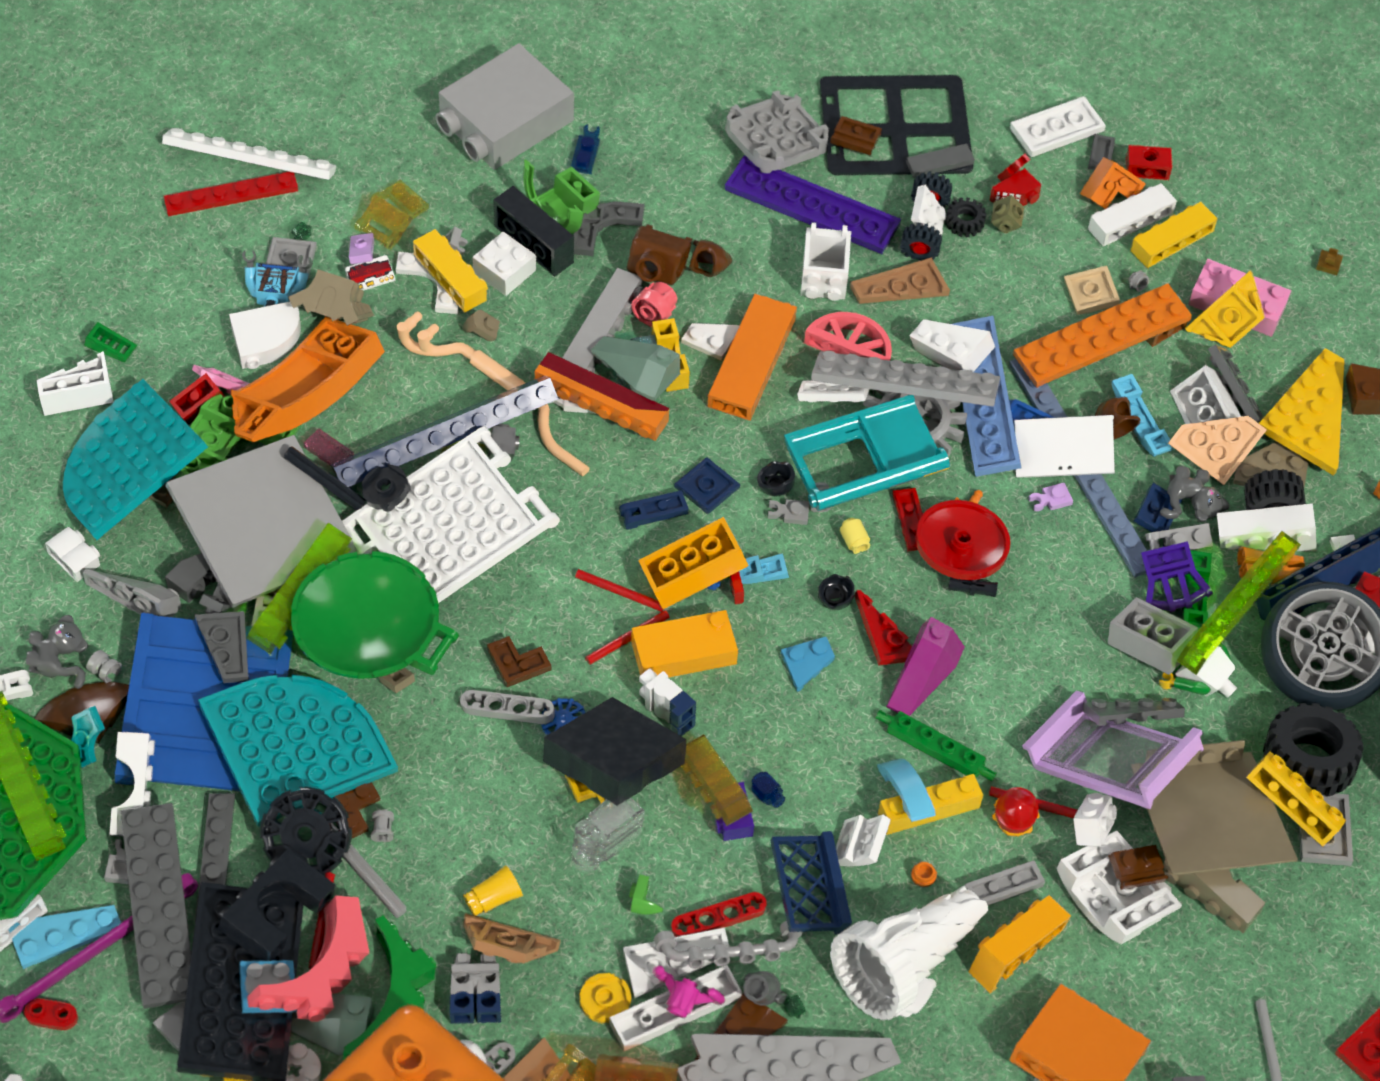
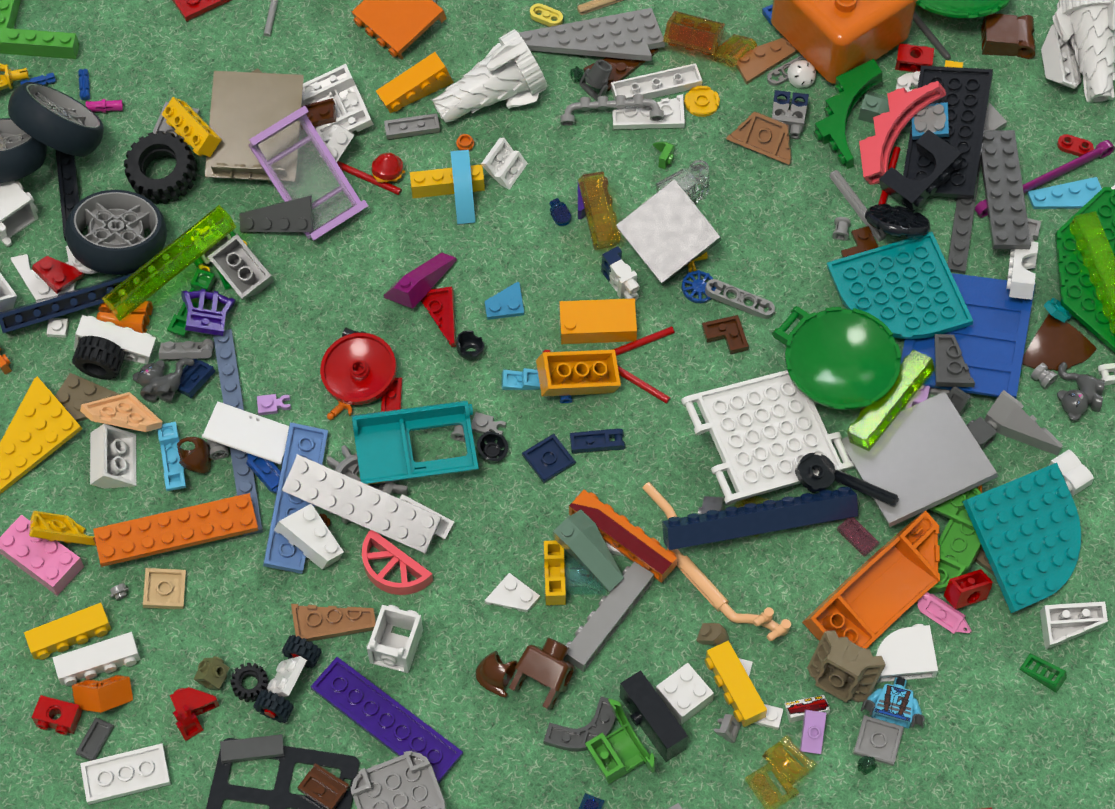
camera: 165 degrees left, 5 degrees up
yellow plant [463,865,523,916] -> none
coral piece [631,282,677,328] -> none
dark pink piece [653,966,725,1019] -> none
red beam [671,892,767,937] -> none
orange brick [707,294,797,421] -> none
dark blue fence [770,831,852,935] -> none
light yellow brick [839,518,870,554] -> none
green plate [875,709,997,782] -> none
dark grey wing [1208,344,1264,423] -> none

